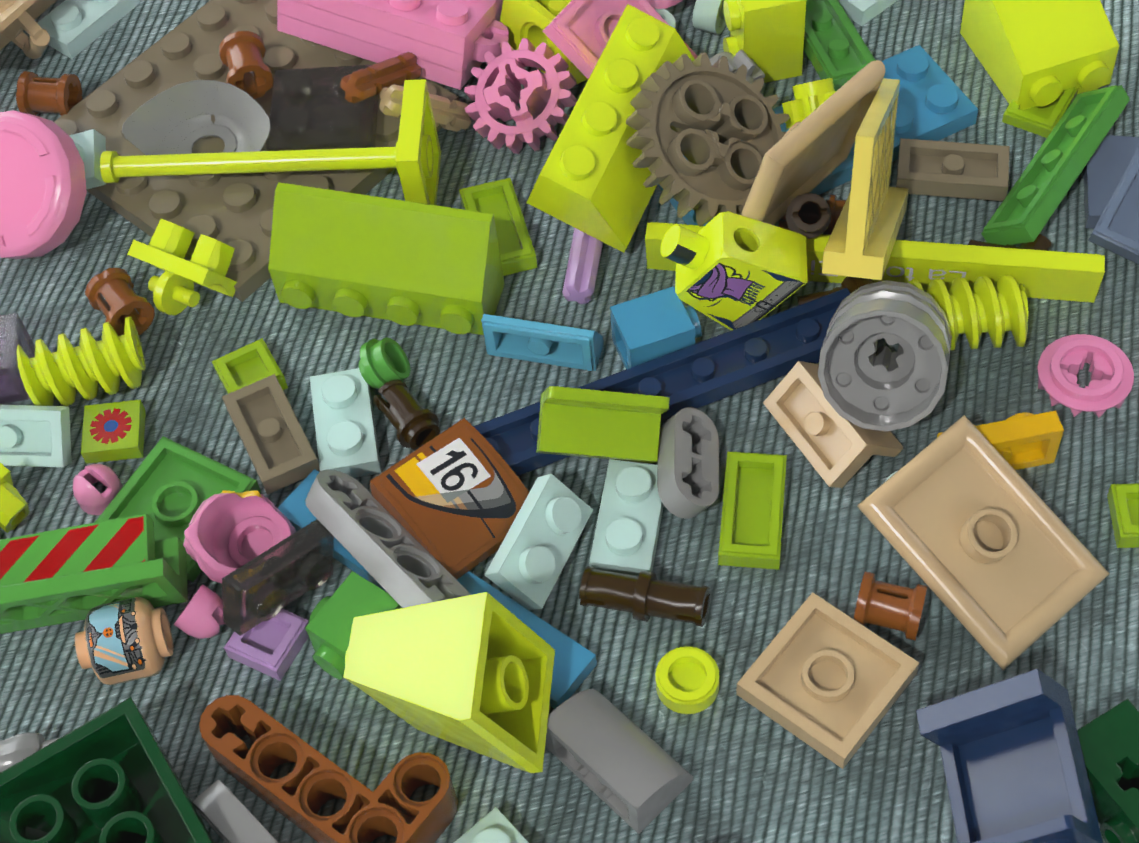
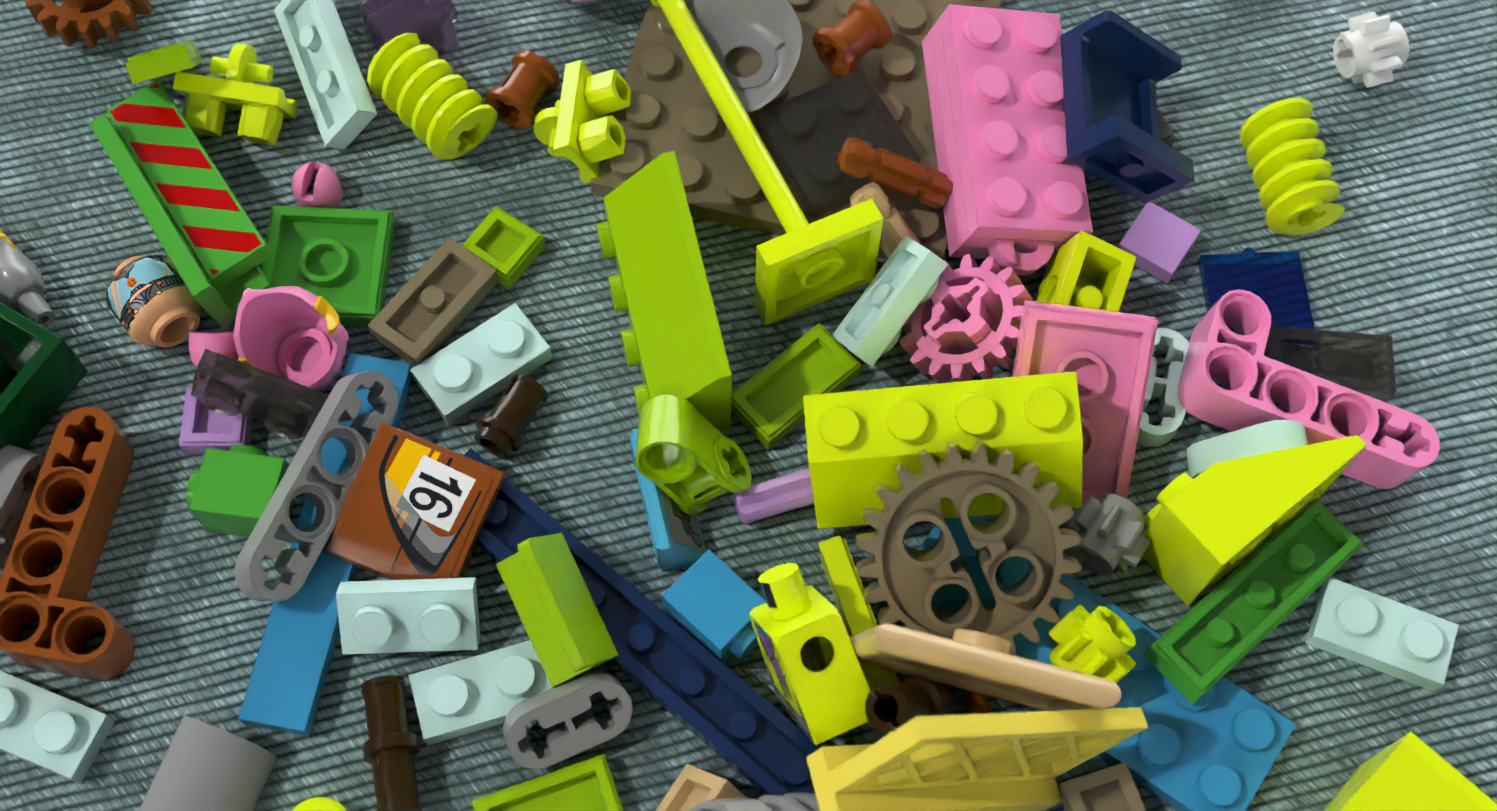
camera: 55 degrees right, 10 degrees up
lime tile [81,399,146,464] -> none
neon yellow slope [343,592,555,773] -> none
bright green plate [359,337,411,389] -> none
none -> lime piece [635,395,752,516]
none -> light aqua plate [832,235,948,367]

